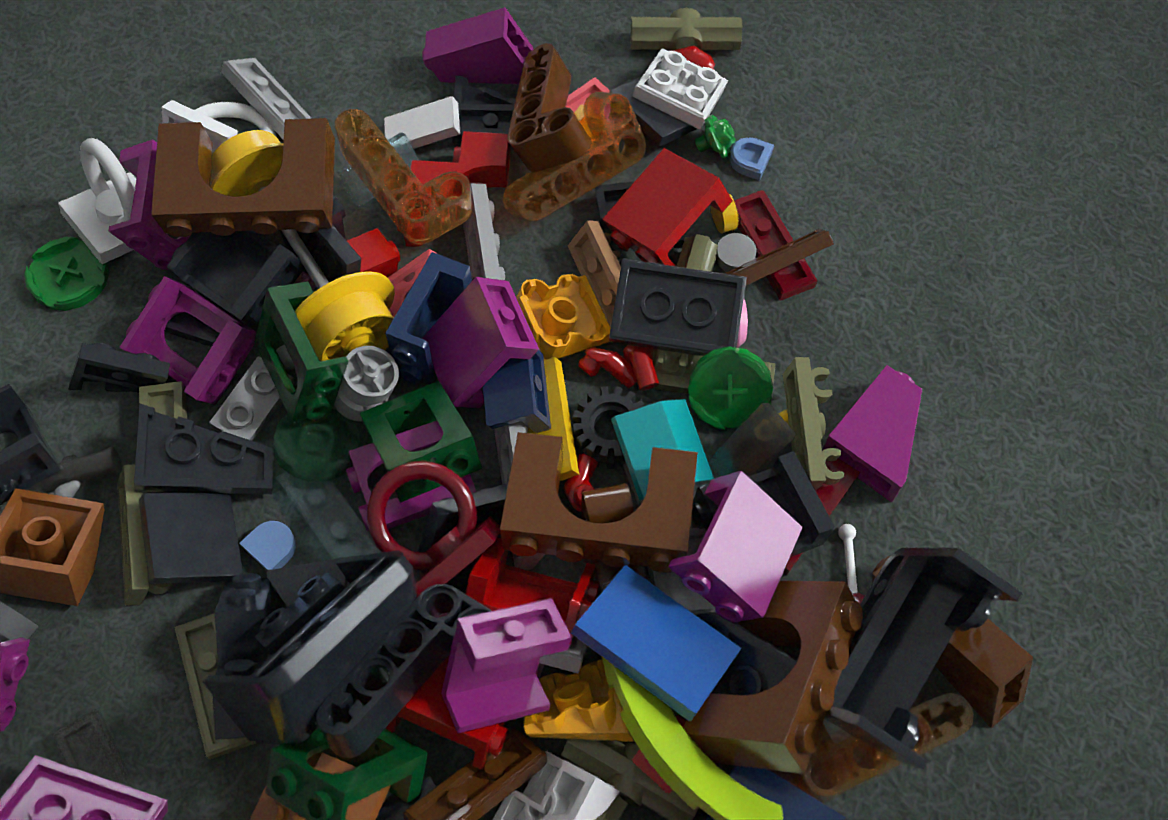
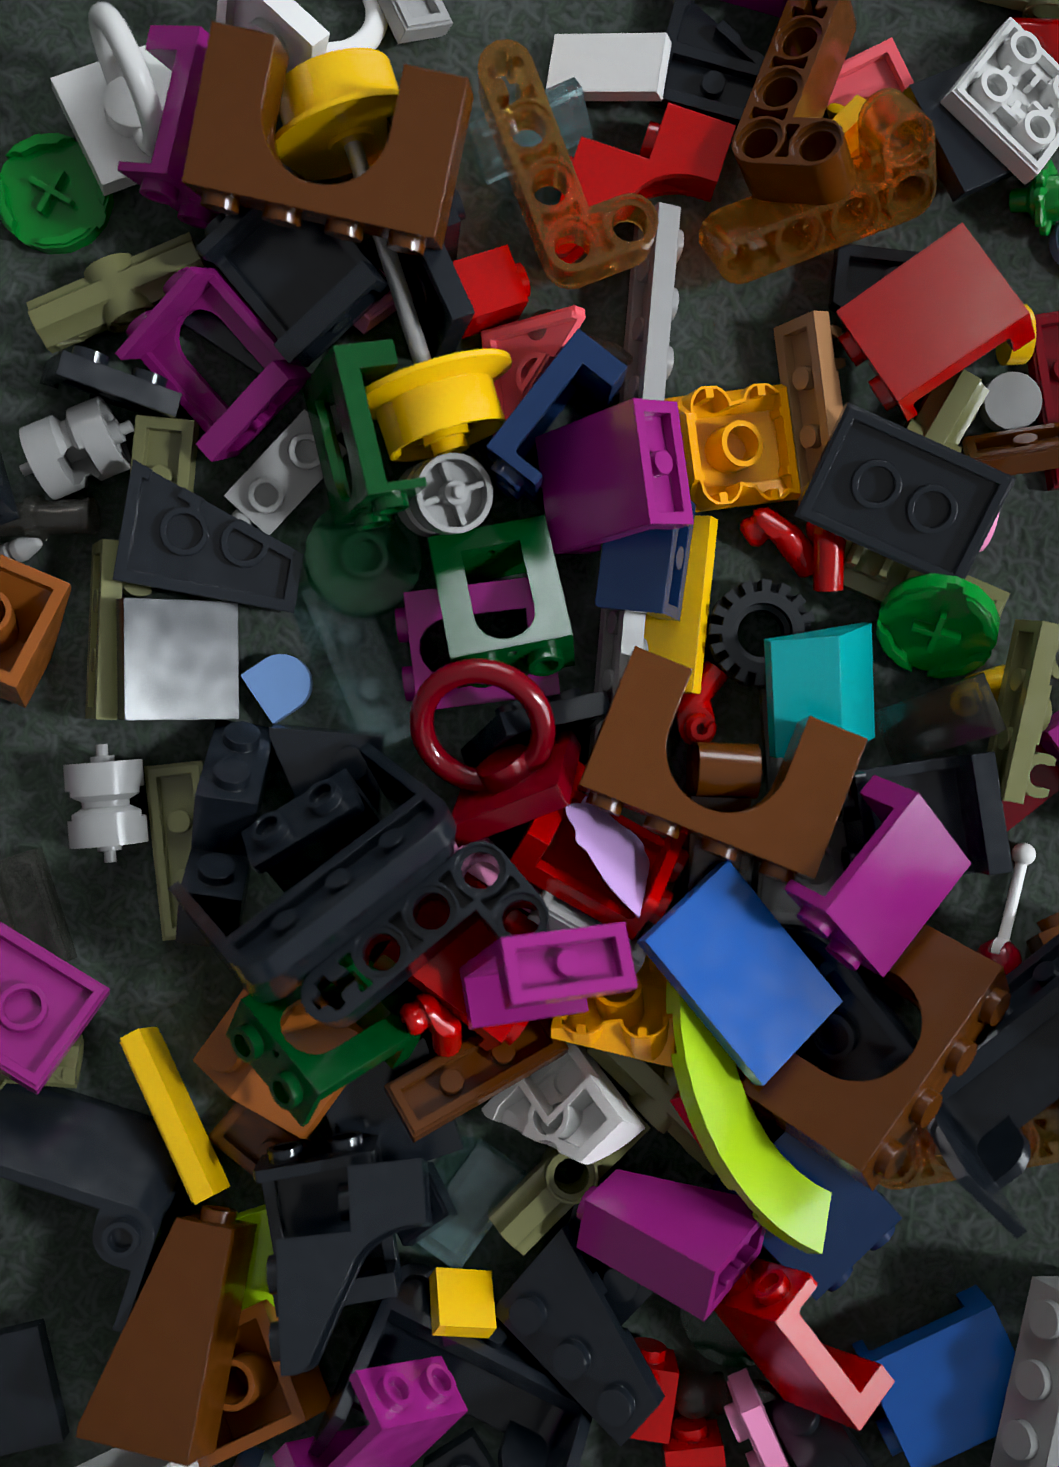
camera: 15 degrees right, 25 degrees up
none -> light grey wheel [19,396,134,500]
none -> olive piece [26,232,207,354]
none -> light grey wheel [63,744,149,863]
none -> red arm [399,993,462,1057]
none -> lavender sticker [565,796,650,917]

